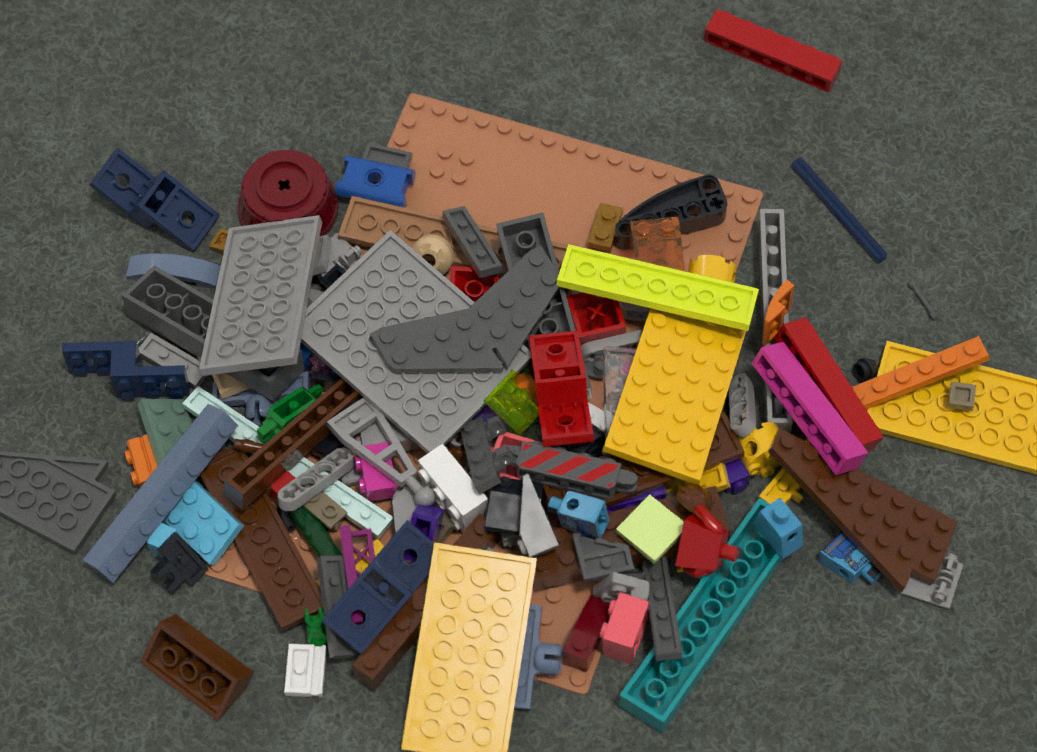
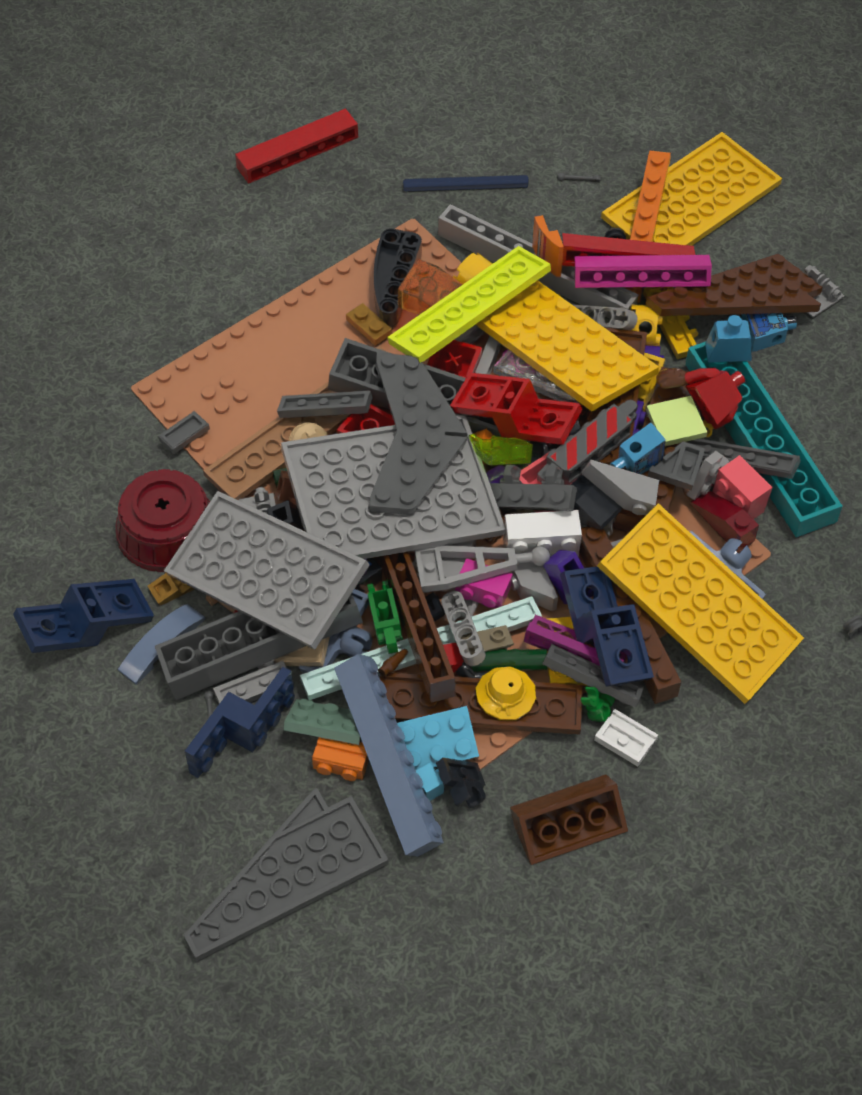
camera: 60 degrees left, 5 degrees down
blue piece [335,155,416,208] -> none
dark tan plate [948,382,976,411] -> none
none -> yellow hat [475,666,536,720]

